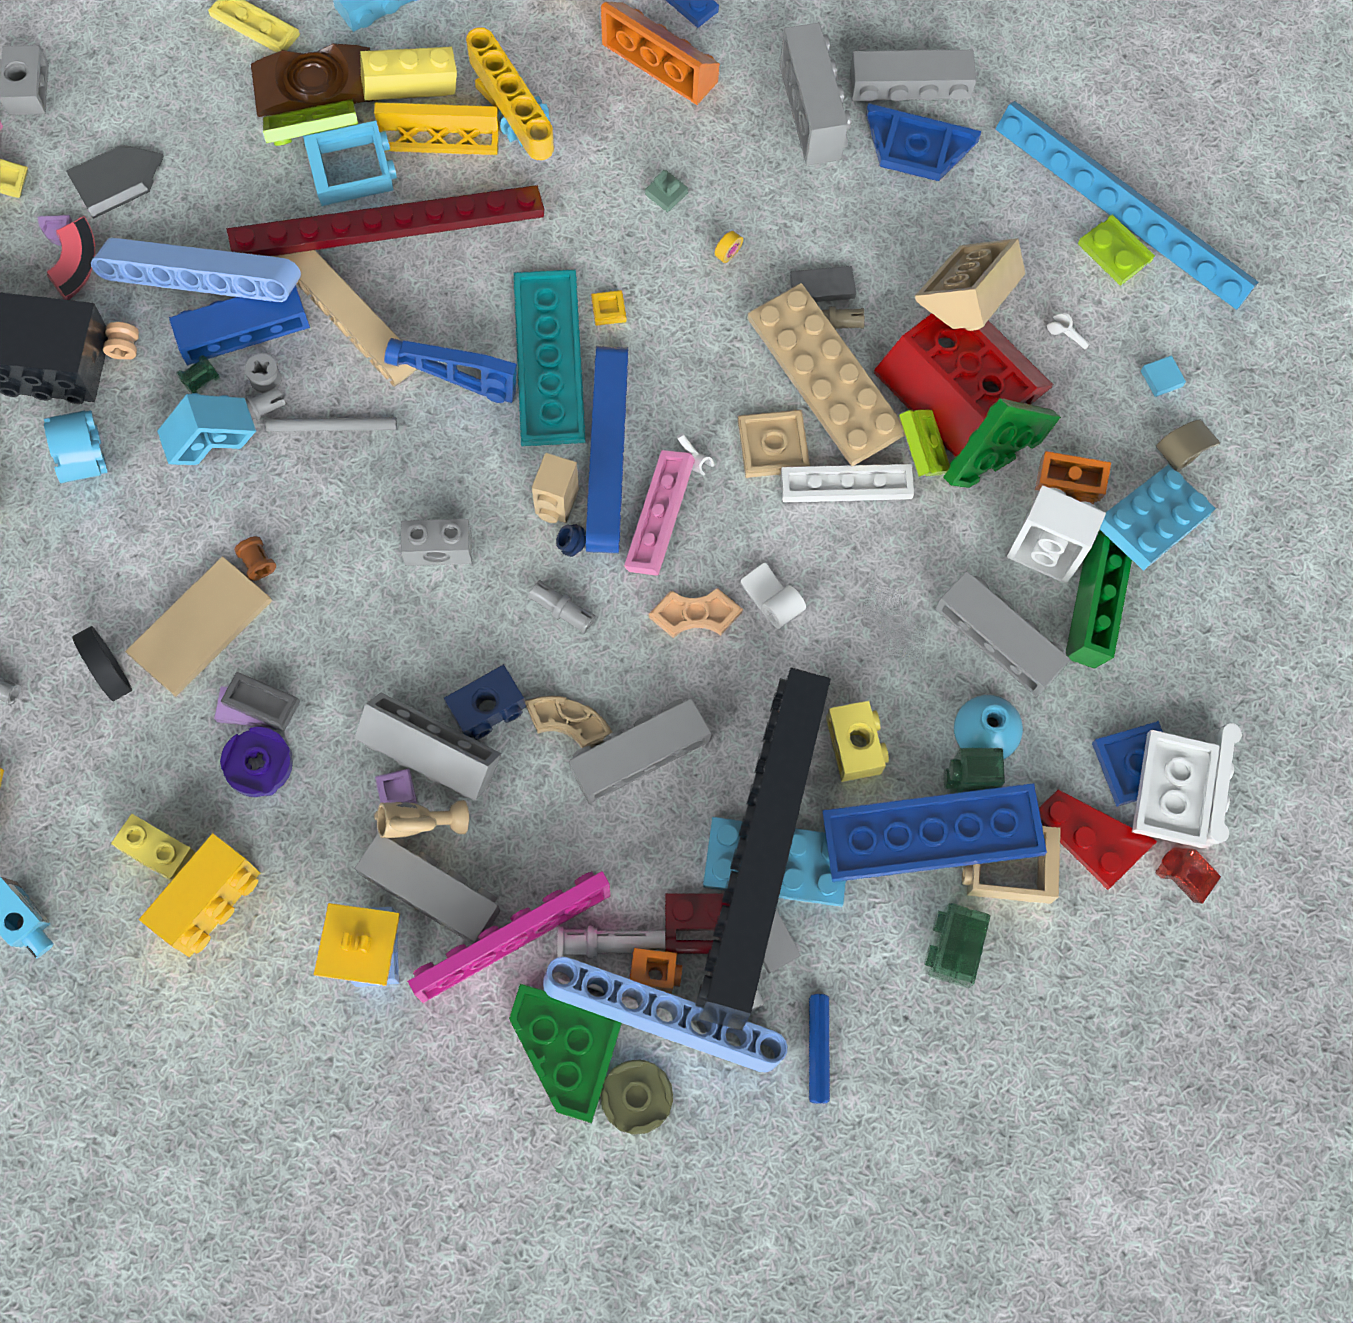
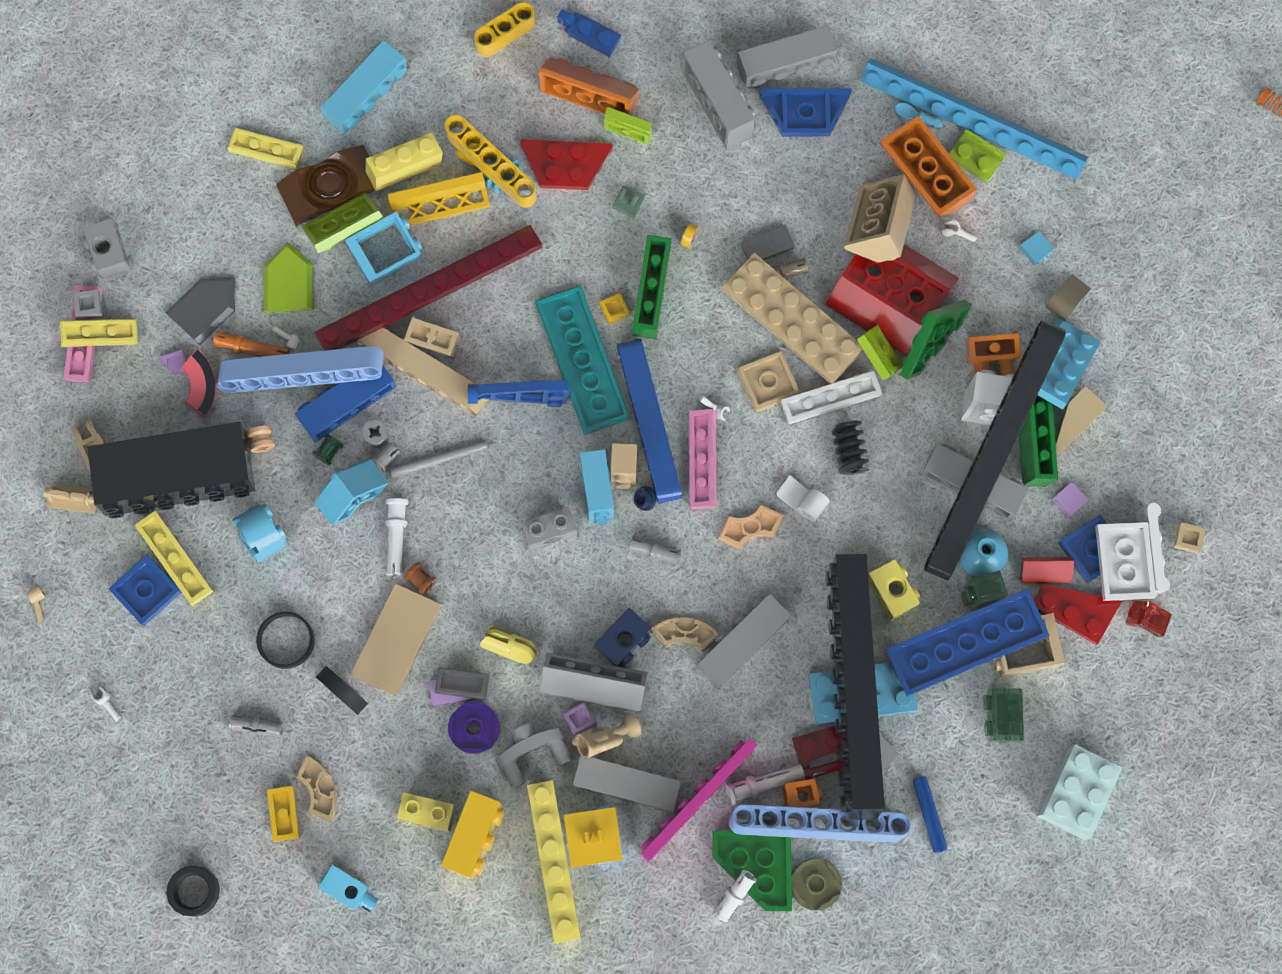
camera: 15 degrees left, 5 degrees up
none -> orange pin [213,331,289,357]
none -> black tyre [256,611,315,669]
none -> lime tile [263,242,313,313]
none -> white hand [273,326,302,353]
none -> tan tile [295,754,337,823]
none -> white pin [385,498,408,576]
none -> tan hinge [404,317,461,357]
none -> light yellow arm [480,625,537,664]
none -> light grey connector [496,723,573,789]
none -> red wing [520,139,613,190]
none -> light yellow brick [527,780,581,944]
none -> medium azure window [580,449,614,525]
none -> lime plate [604,107,652,145]
none -> green brick [632,235,672,340]
none -> white pin [714,870,756,922]
none -> black piece [832,420,870,475]
none -> orange slope [880,116,977,217]
none -> medium azure piece [894,103,942,129]
none -> black beam [924,320,1066,581]
none -> tile [1020,556,1074,583]
none -> light aqua brick [1037,744,1122,840]
none -> lavender tile [1052,482,1089,517]
none -> tan slope [1055,386,1108,457]
none -> tan plate [1173,522,1206,554]

